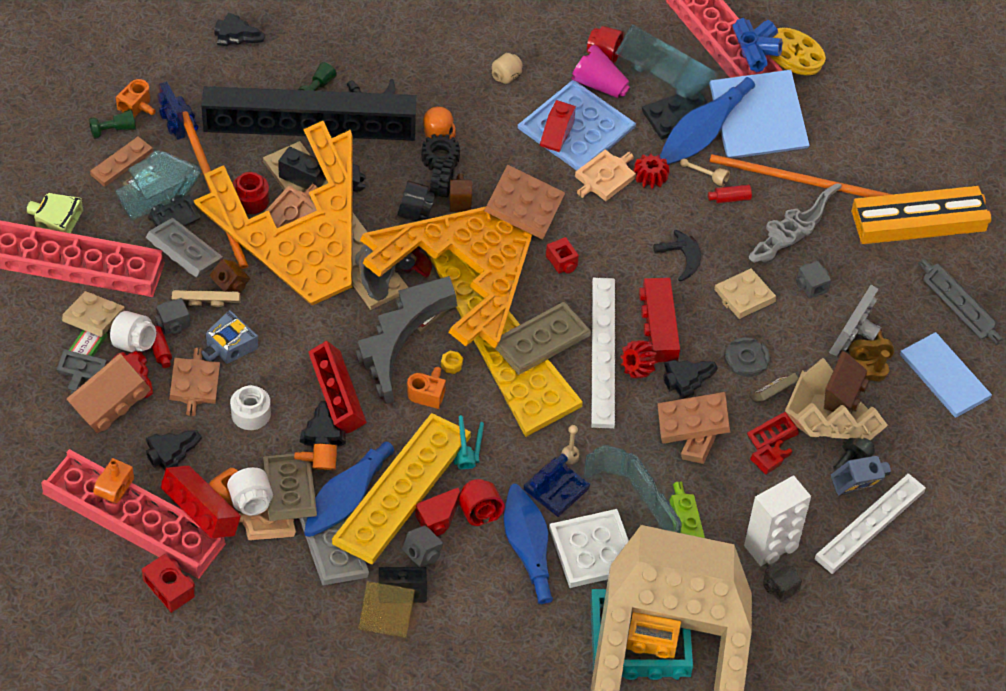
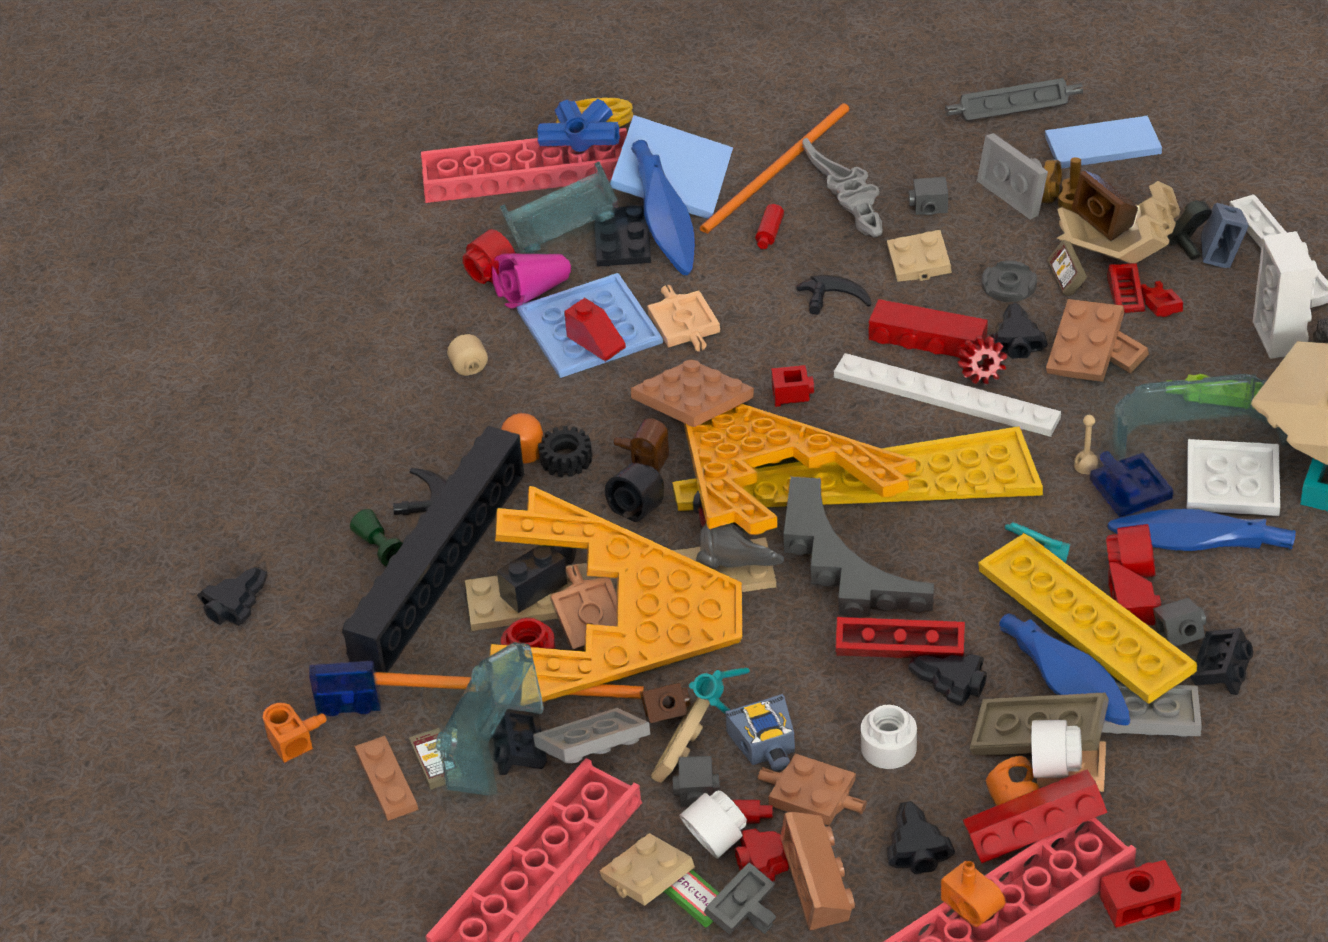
camera: 60 degrees left, 10 degrees down
yellowish green torso [27,193,83,233] -> none
dark green piece [89,109,136,139] -> none
orange piece [294,444,337,471] -> none
clear yellow tile [359,581,415,638] -> none
orange piece [407,367,446,409] -> none
black tyre [430,157,455,198] -> none
yellow tile [441,351,463,374] -> none
dark tan tile [495,302,591,375] -> none
red gear [633,153,670,189] -> none
tan hinge [680,159,730,187] -> none
light orange brick [851,186,991,244] -> none
none -> teal plant [689,667,750,715]

